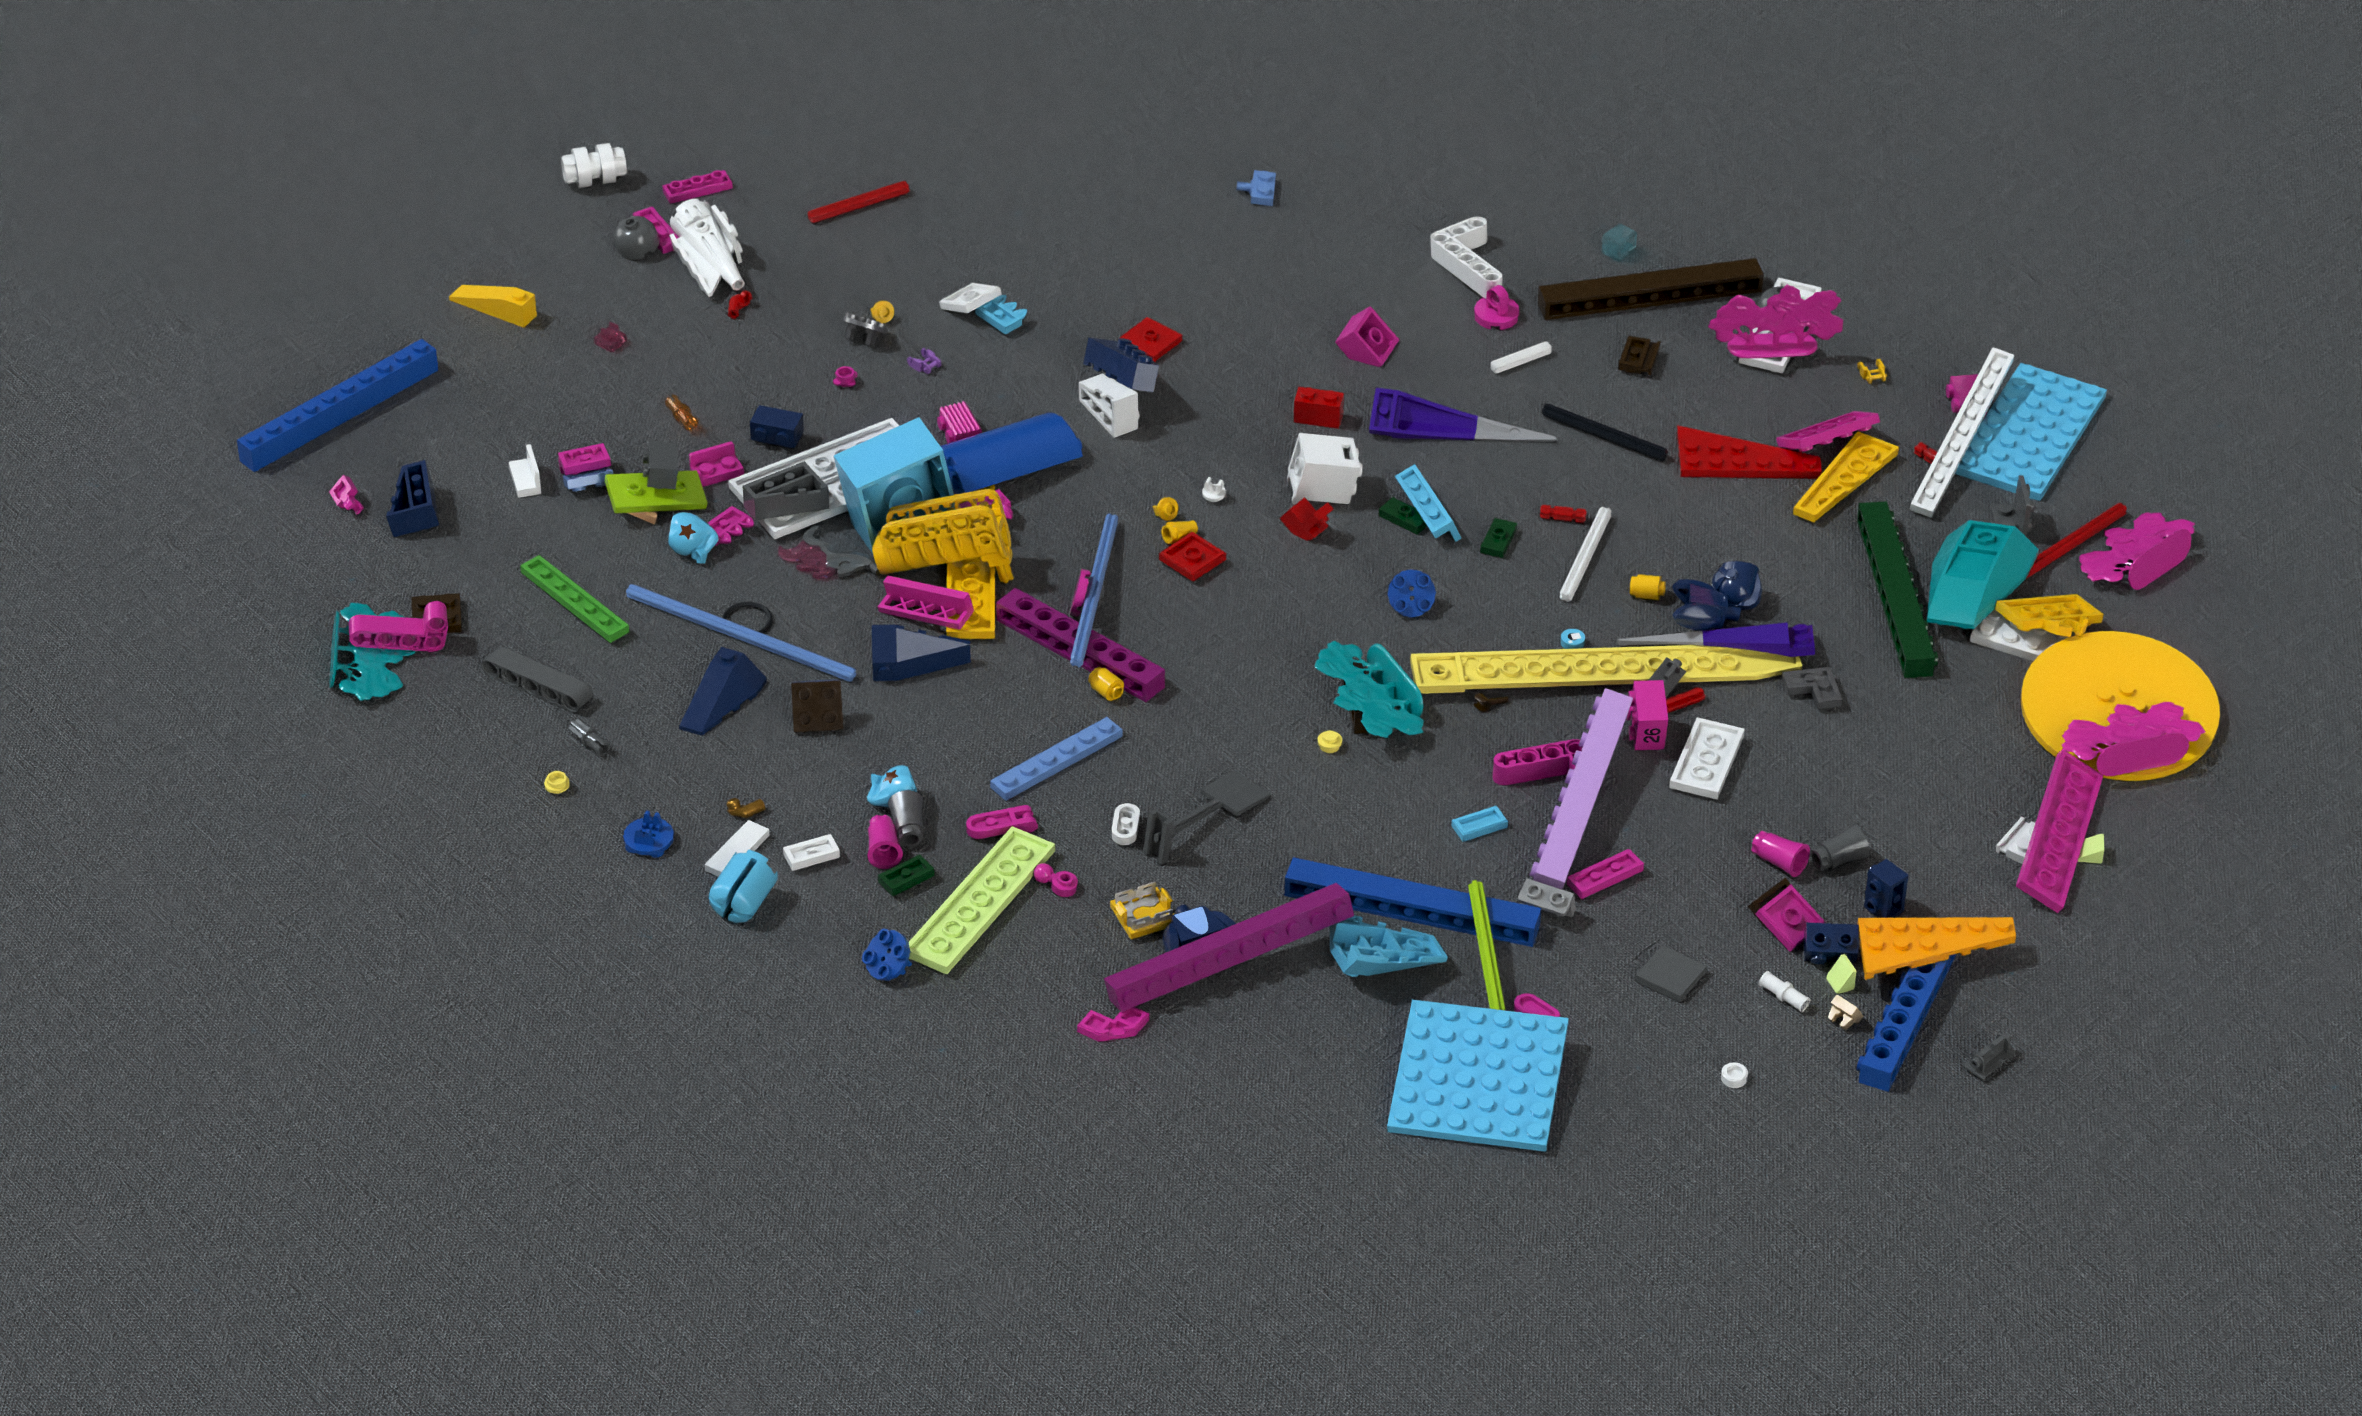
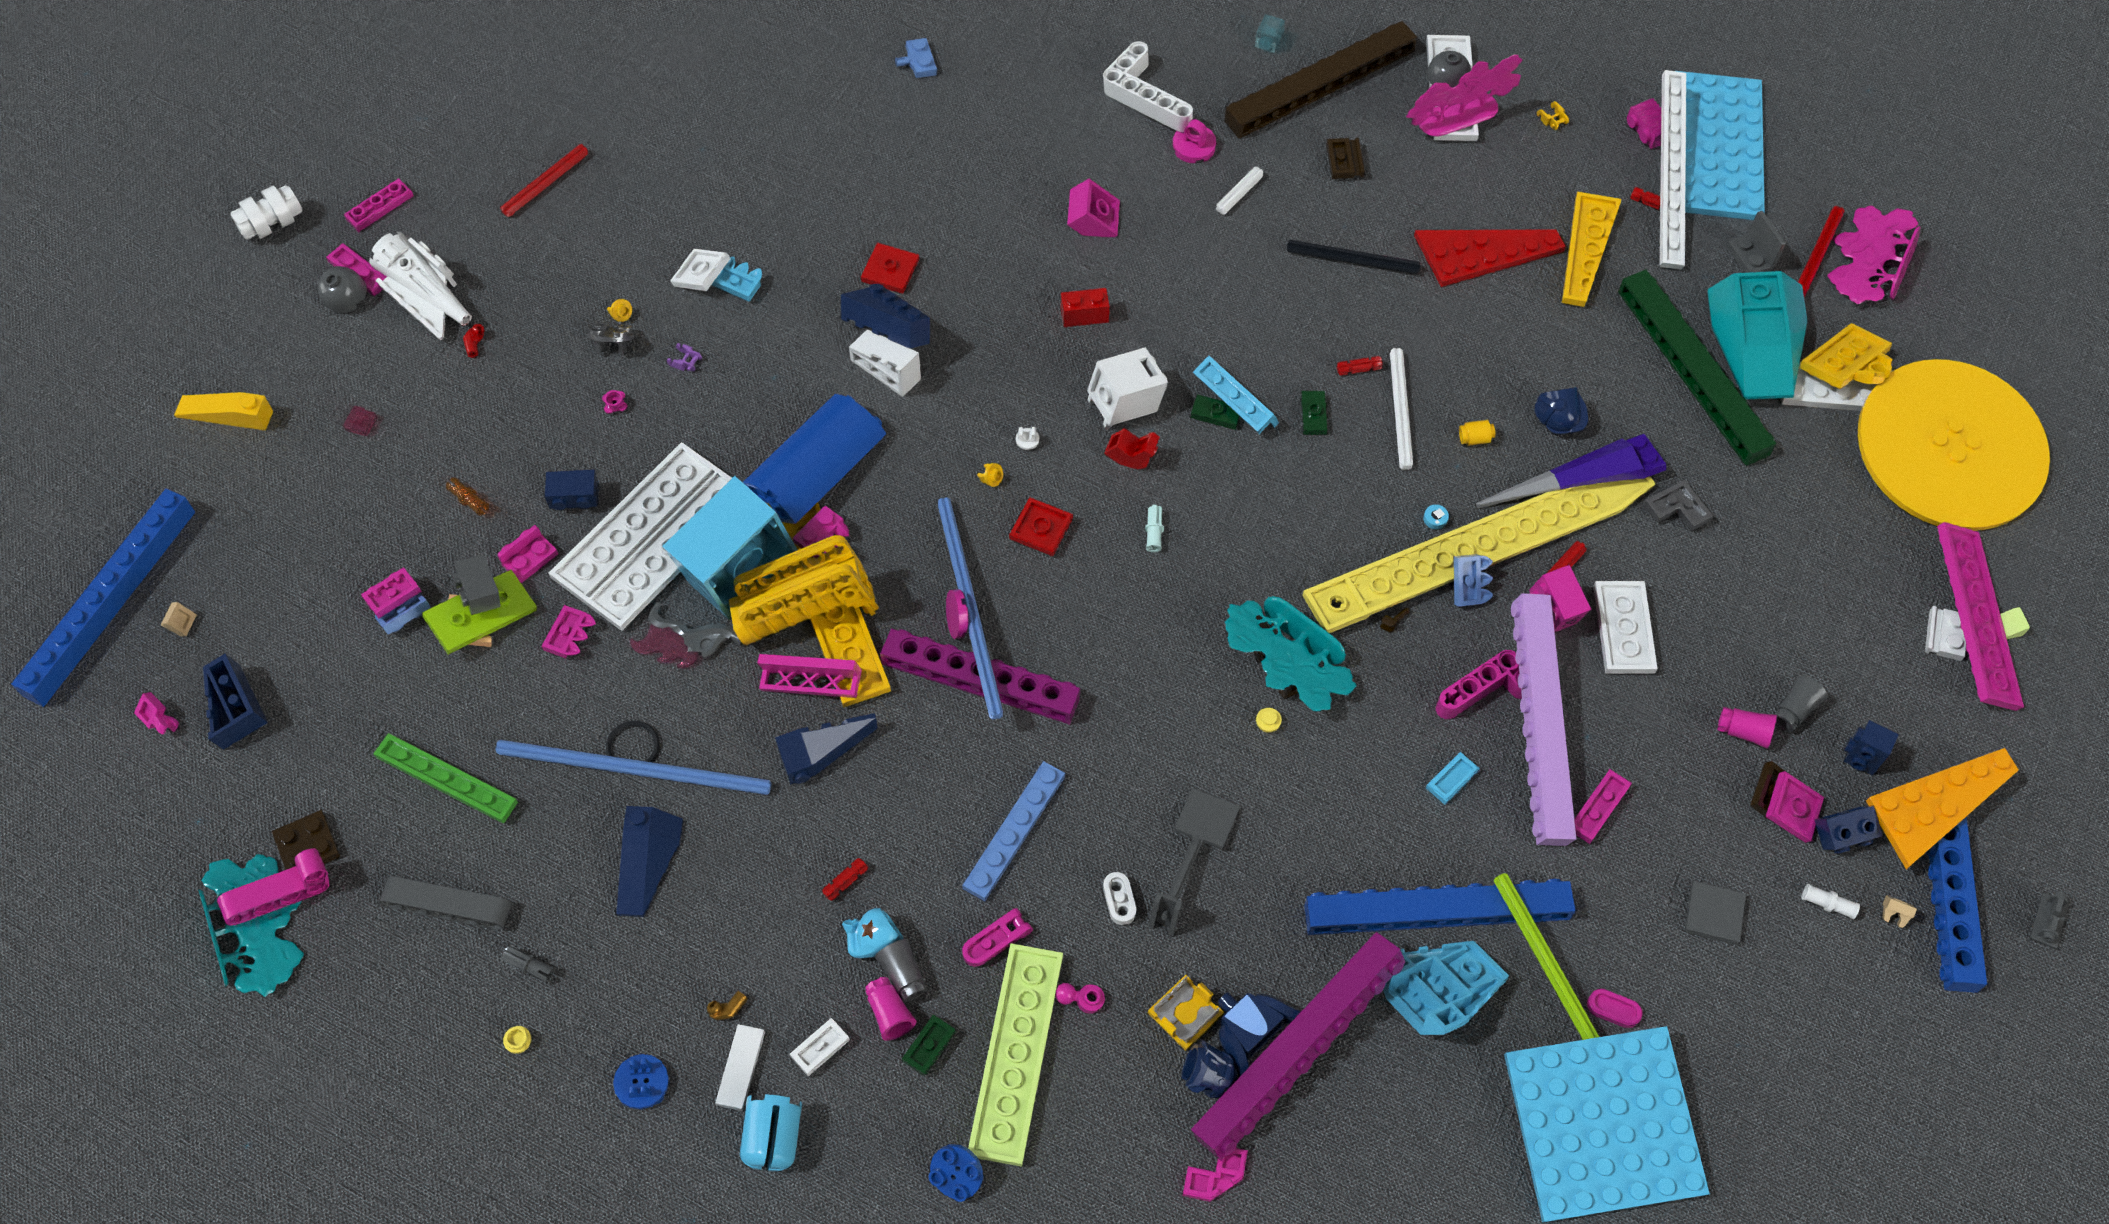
camera: 20 degrees left, 20 degrees up
white panel [509,444,541,498] -> none
medium azure piece [668,512,719,564] -> none
dark grey wedge [743,461,829,520] -> none
dark brown plate [791,679,843,732] -> none
dark pink brick [937,401,982,443] -> none
yellow brick [1088,667,1124,701] -> none
yellow cone [1161,520,1198,544] -> none
dark purple plate [1369,388,1557,442] -> none
blue plate [1387,569,1436,618] -> none
light grey bracket [1518,878,1576,917] -> none
dark grey hinge [1648,657,1686,697] -> none
dark blue torso [1672,579,1741,631] -> none
white tile [1721,1062,1748,1088] -> none
dark pink plate [1776,411,1880,452] -> none
yellowish green slope [1826,954,1857,994] -> none
dark pink plant [2062,702,2206,776] -> none
none -> tan tile [161,602,197,636]
none -> red axle [822,858,868,901]
none -> light aqua axle [1145,505,1164,552]
none -> dark blue helmet [1181,1040,1238,1098]
none -> medium blue plate [1454,554,1493,606]

